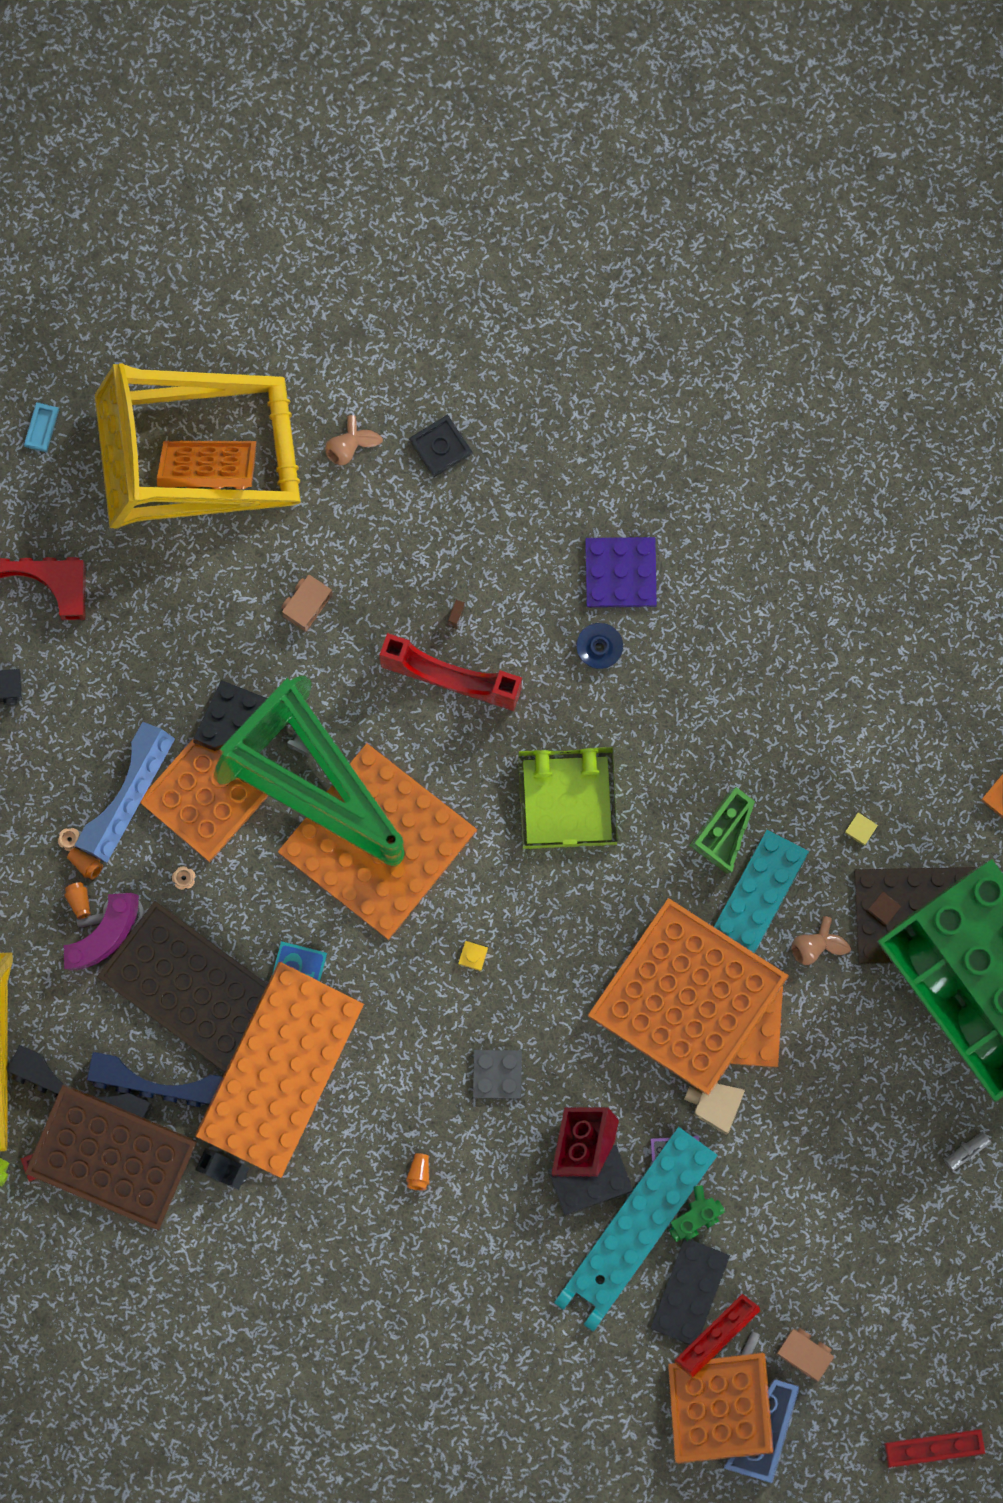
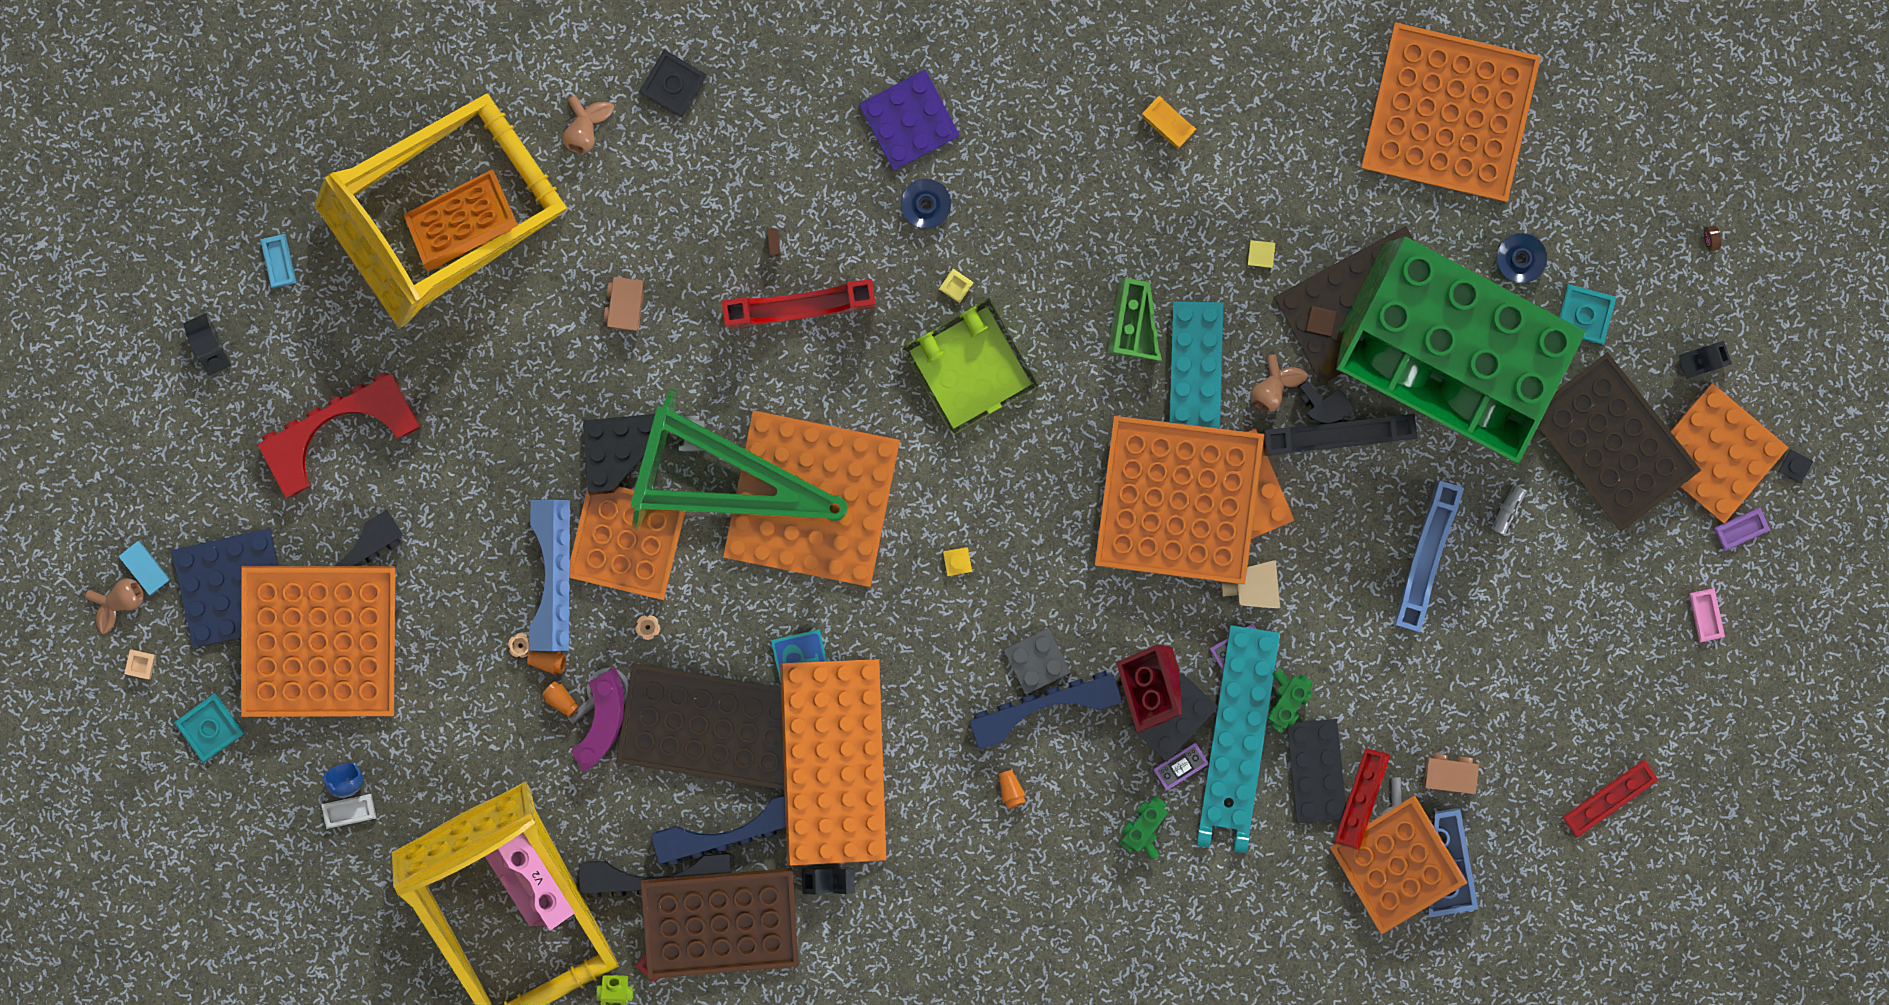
camera: 30 degrees left, 10 degrees up
none -> light yellow tile [939,269,974,304]
none -> dark blue arch [970,670,1122,750]
none -> green brick [1119,796,1168,860]
none -> light orange hinge [1141,96,1196,150]
none -> tile [1153,743,1209,791]
none -> black arch [1262,414,1418,456]
none -> black brick [1298,381,1354,424]
none -> medium blue arch [1393,481,1464,632]

